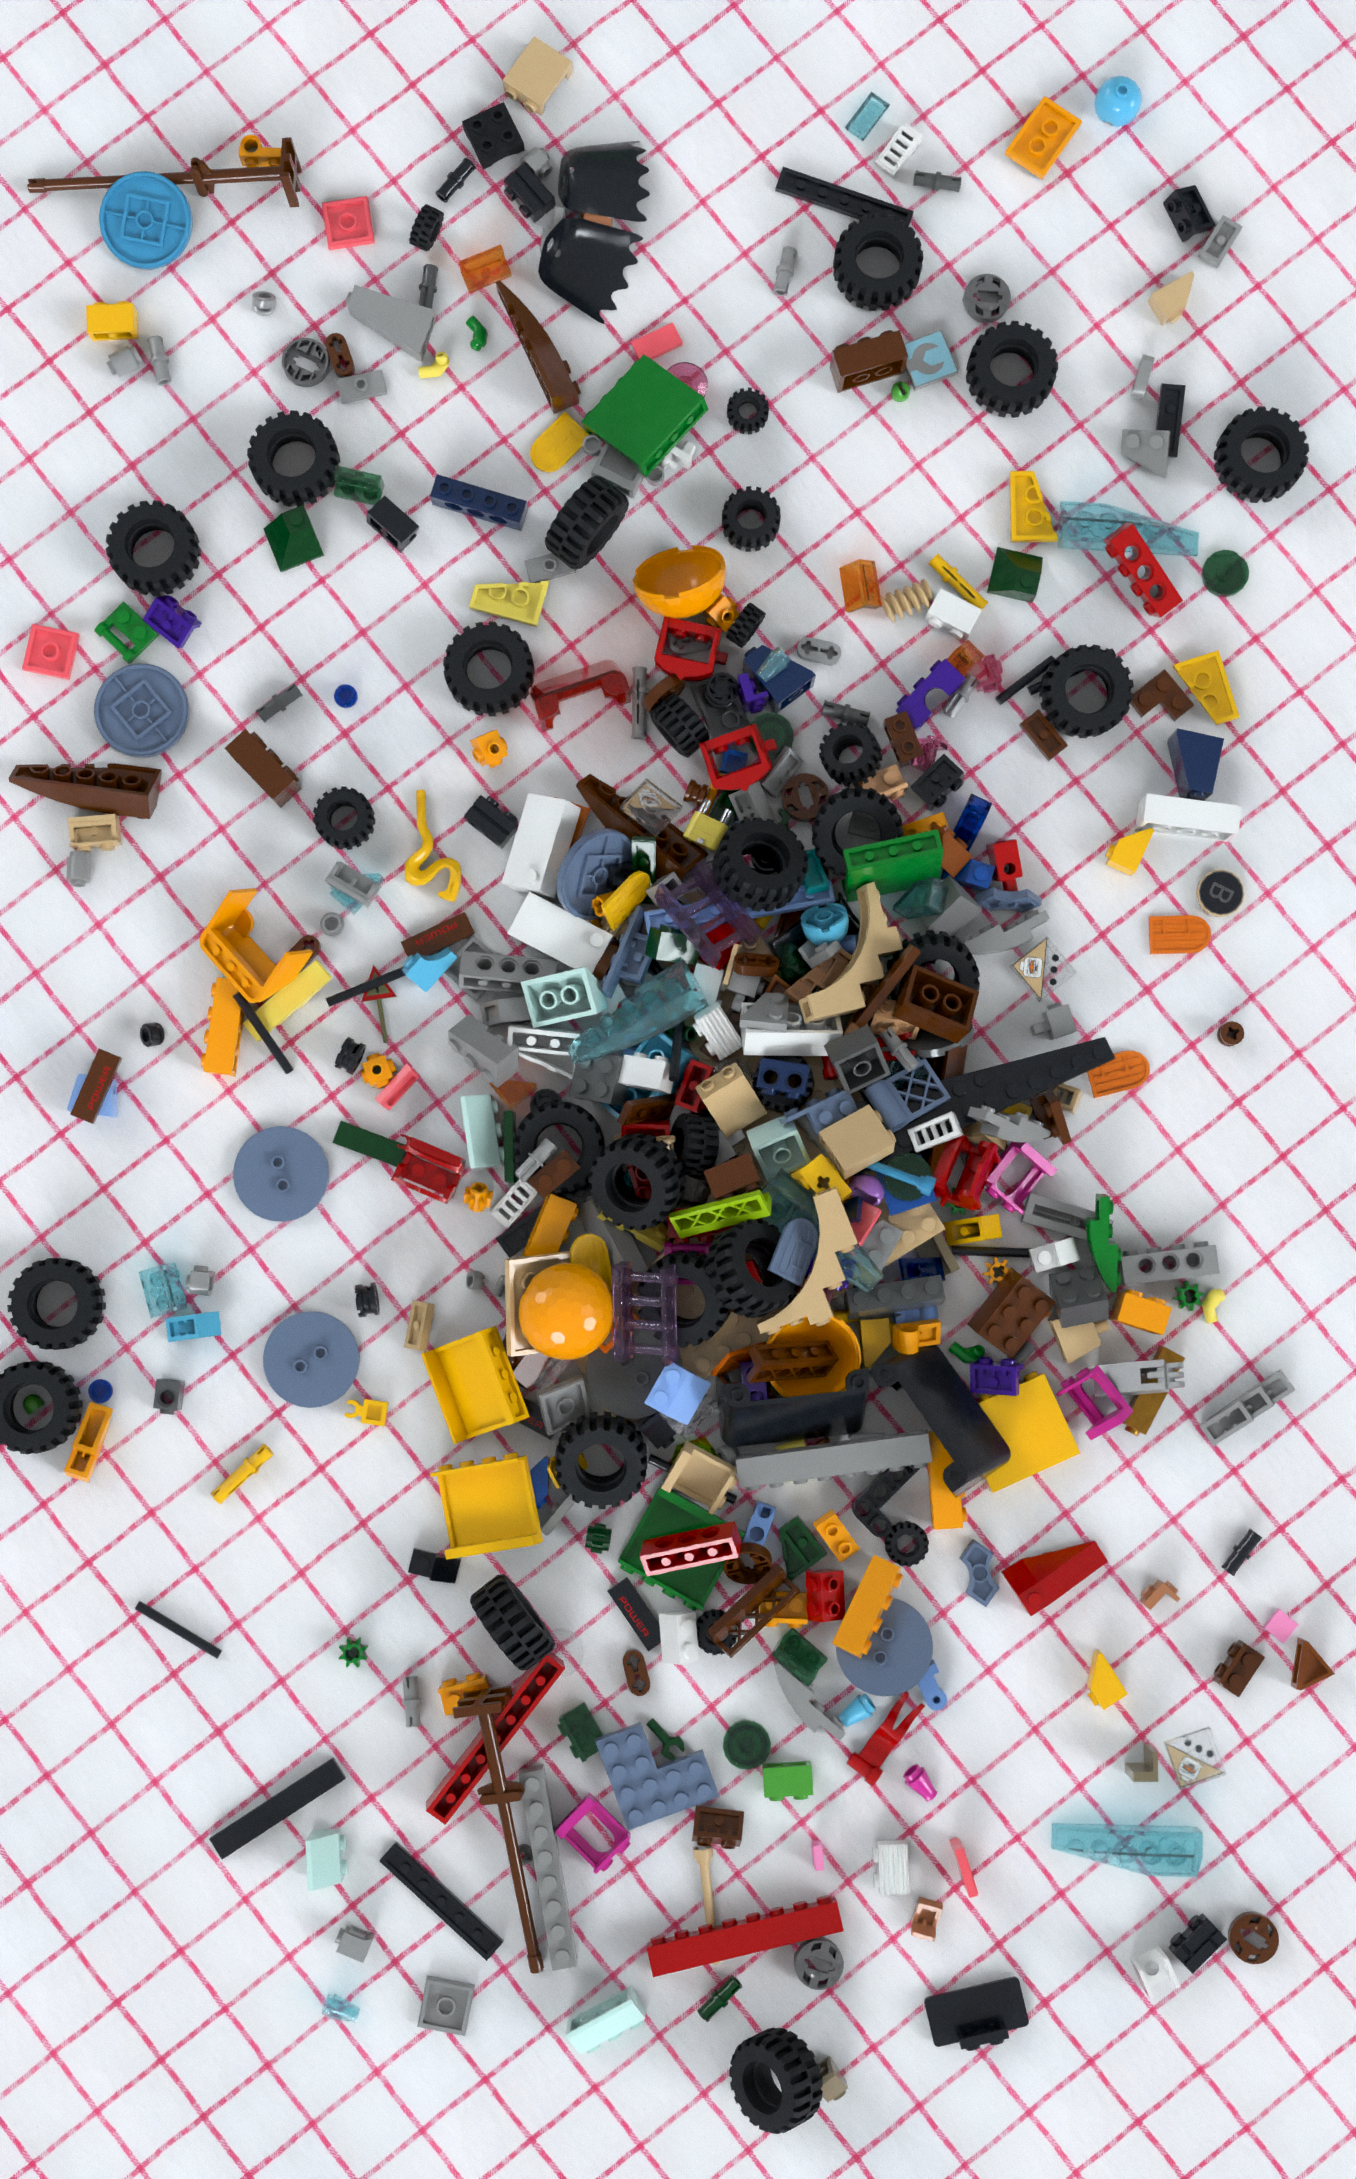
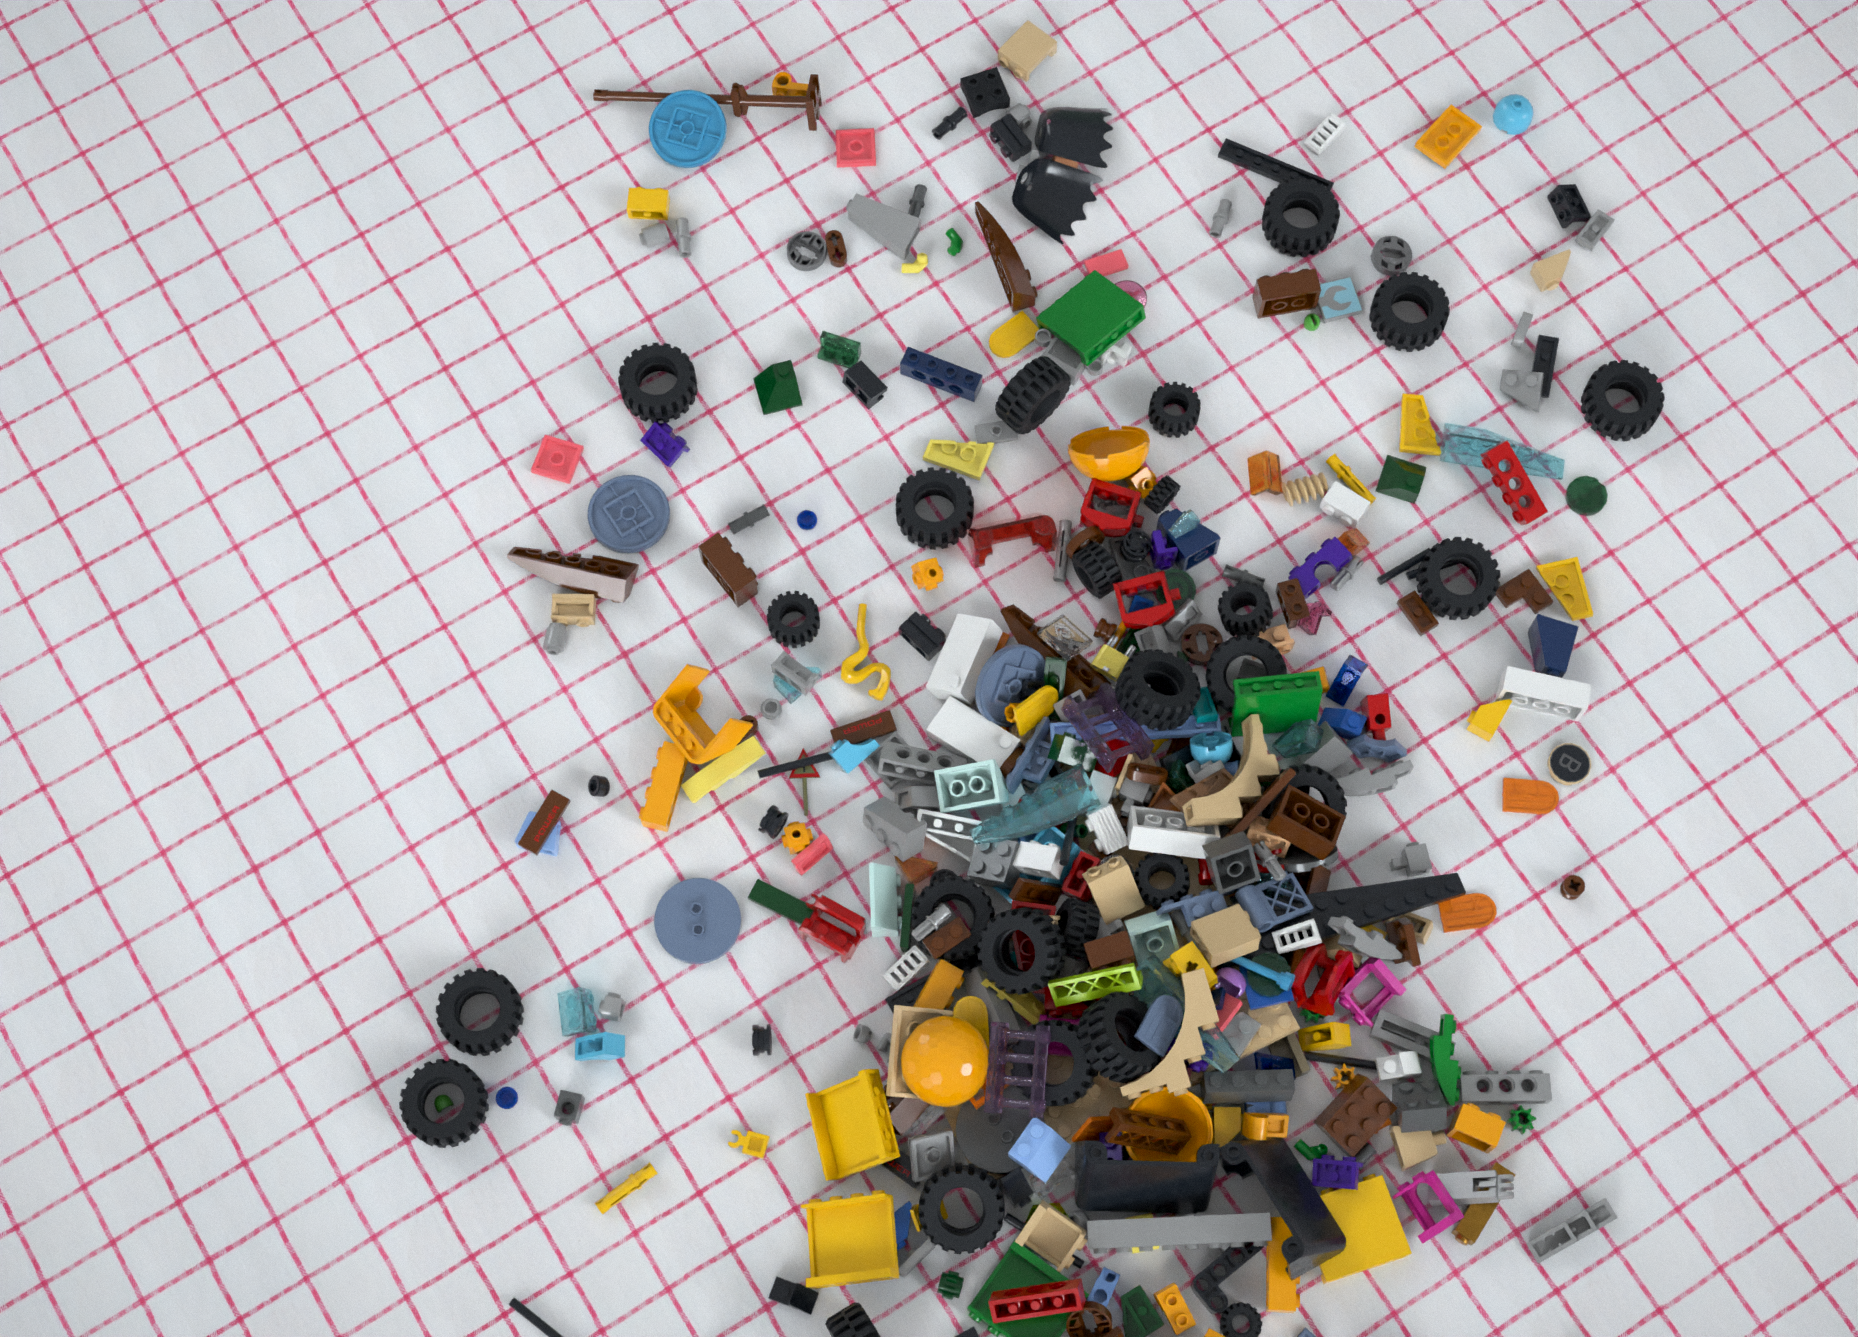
camera: 10 degrees right, 15 degrees down
light orange slope [64,1402,113,1483] -> none
green plate [94,601,159,664] -> none
black bar [233,991,294,1074] -> none
black tyre [247,410,340,507] -> none
light grey tile [252,291,276,316] -> none
sand blue plate [263,1312,360,1408] -> none
light grey plate [336,370,387,404] -> none
tan plate [404,1300,435,1352] -> none
black tyre [409,204,444,252] -> none
clear orange panel [458,245,512,293] -> none
light orange gear [463,1182,493,1212] -> none
black tyre [727,387,769,435] -> none
light grey wing [739,992,789,1032] -> none
dark blue brick [756,1058,811,1100] -> none
light grey beam [797,637,841,666] -> none
clear light blue tile [845,91,890,141] -> none
black bracket [911,754,964,811] -> none
dark grey pin [913,170,962,192] -> none
dark orange slope [931,822,972,877] -> none
clear pink bracket [976,654,1003,693] -> none
tile [1010,936,1077,1003] -> none
light yellow arm [1202,1289,1225,1324] -> none

